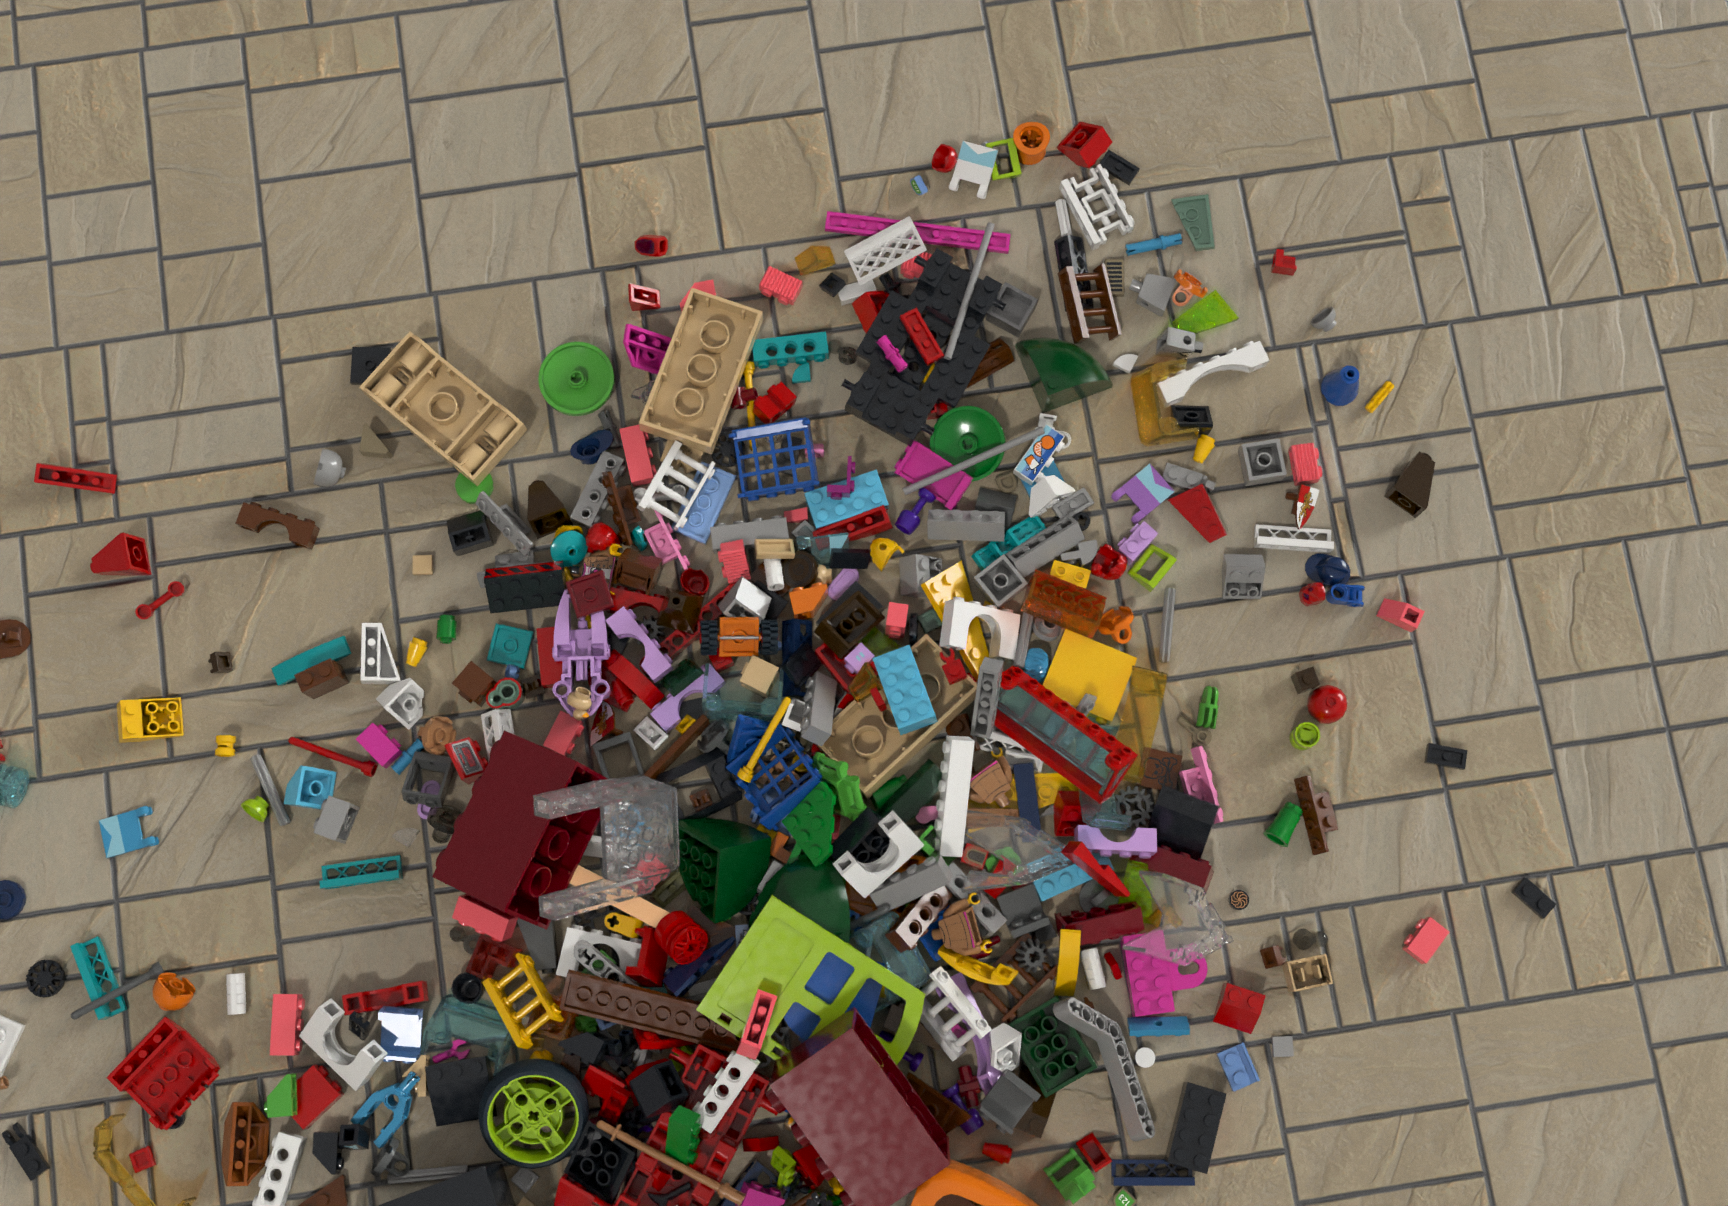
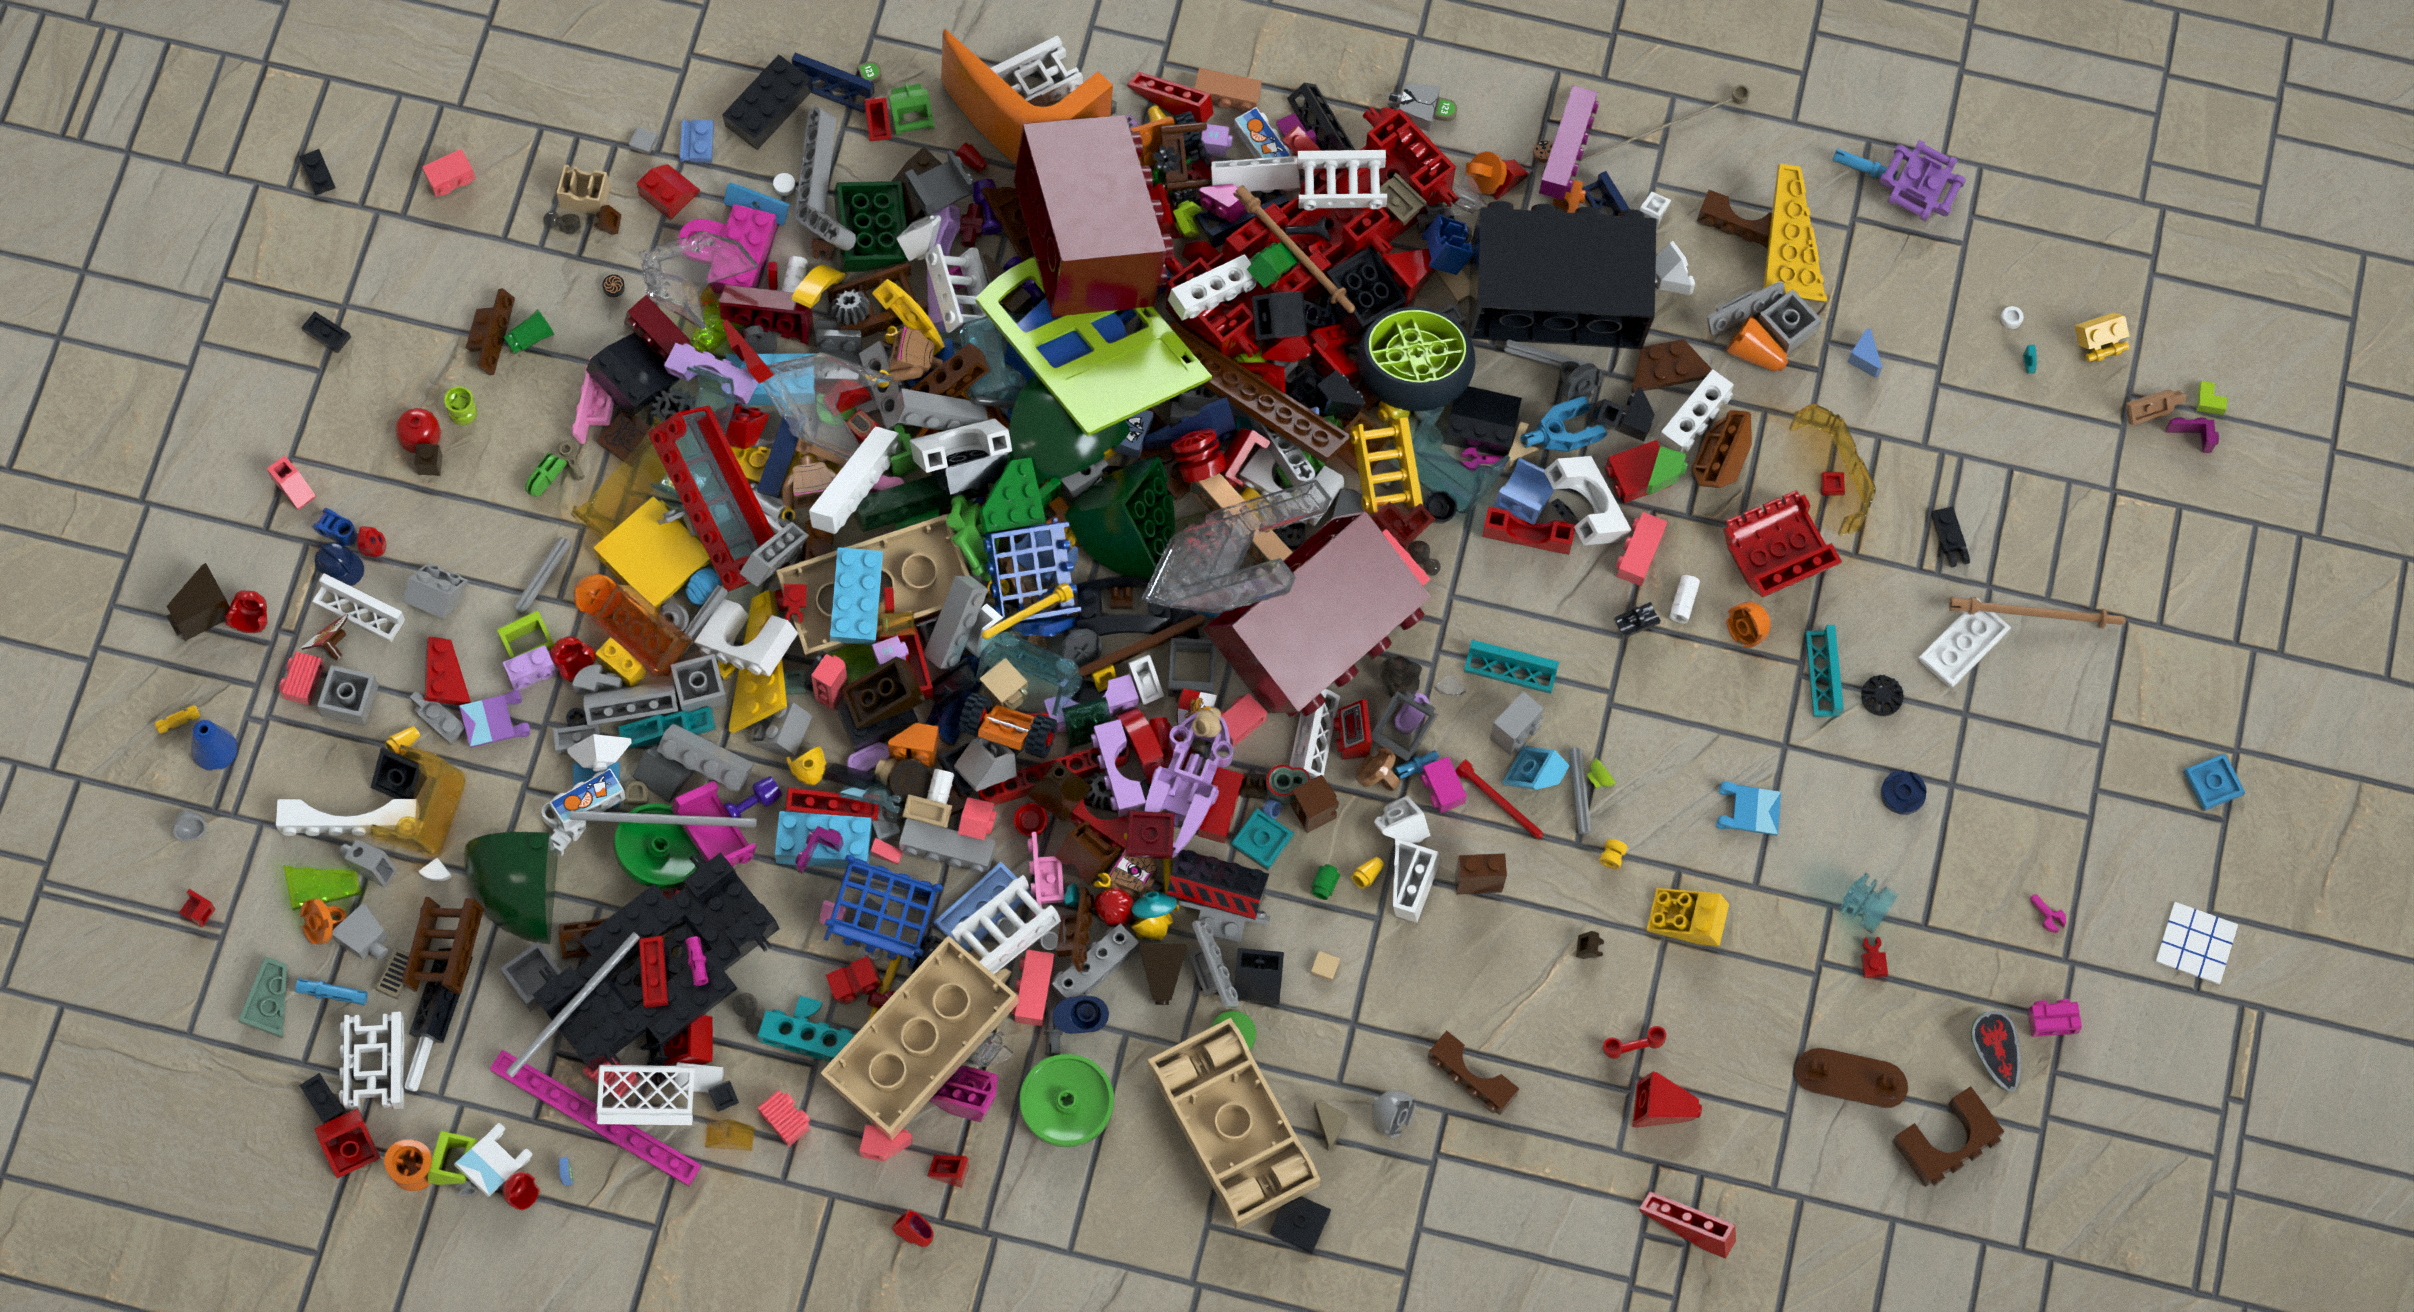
camera: 160 degrees left, 10 degrees down
dark grey piece [71,961,165,1020] -> none
teal slope [271,636,352,686] -> none
coral brick [736,989,777,1060] -> none
none -> red hair [225,590,268,633]
none -> black hips [1614,602,1661,638]

